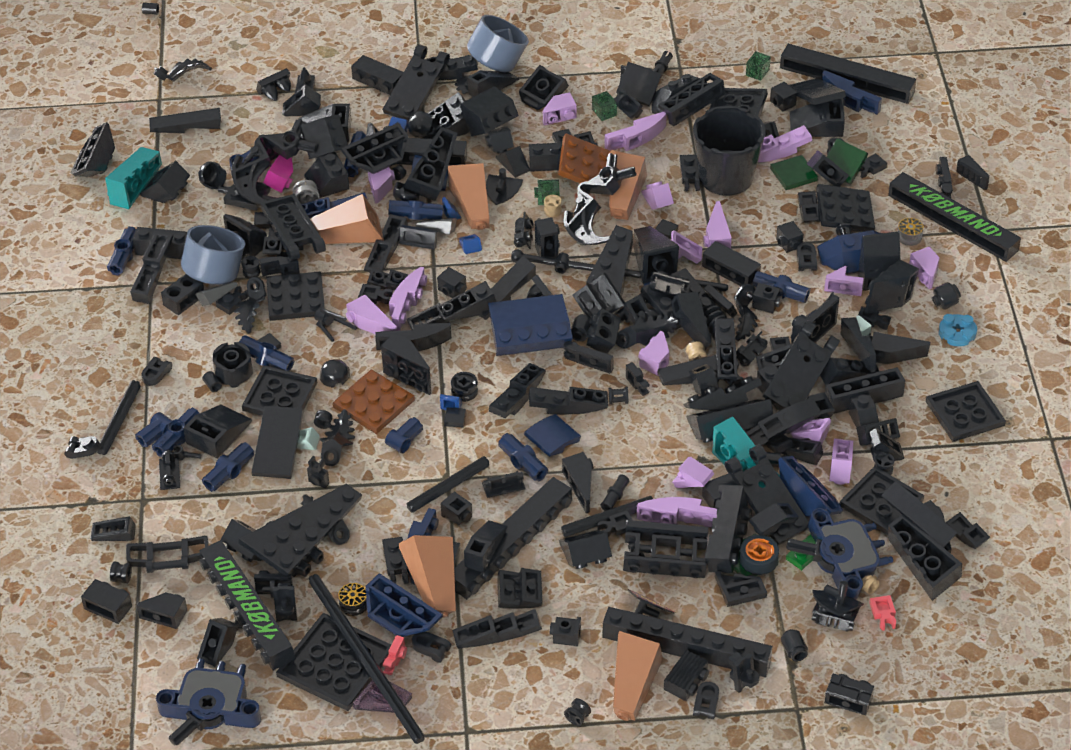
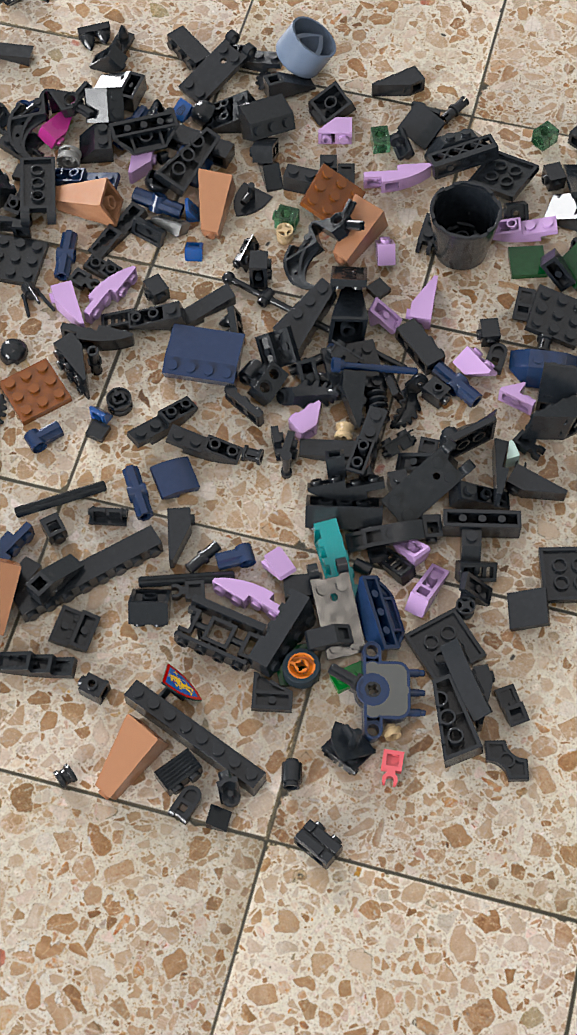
camera: 20 degrees right, 15 degrees up
none -> dark blue piece [54,230,78,281]
none -> black pin [87,346,103,376]
none -> black slope [206,804,232,833]
none -> dark blue piece [215,543,256,571]
none -> black plate [280,430,298,479]
none -> black plate [330,266,367,290]
none -> dark blue piece [331,357,418,375]
none -> black slope [371,66,425,97]
none -> lavender slope [453,346,497,377]
none -> black tile [484,740,529,782]
none -> black tile [507,587,550,632]

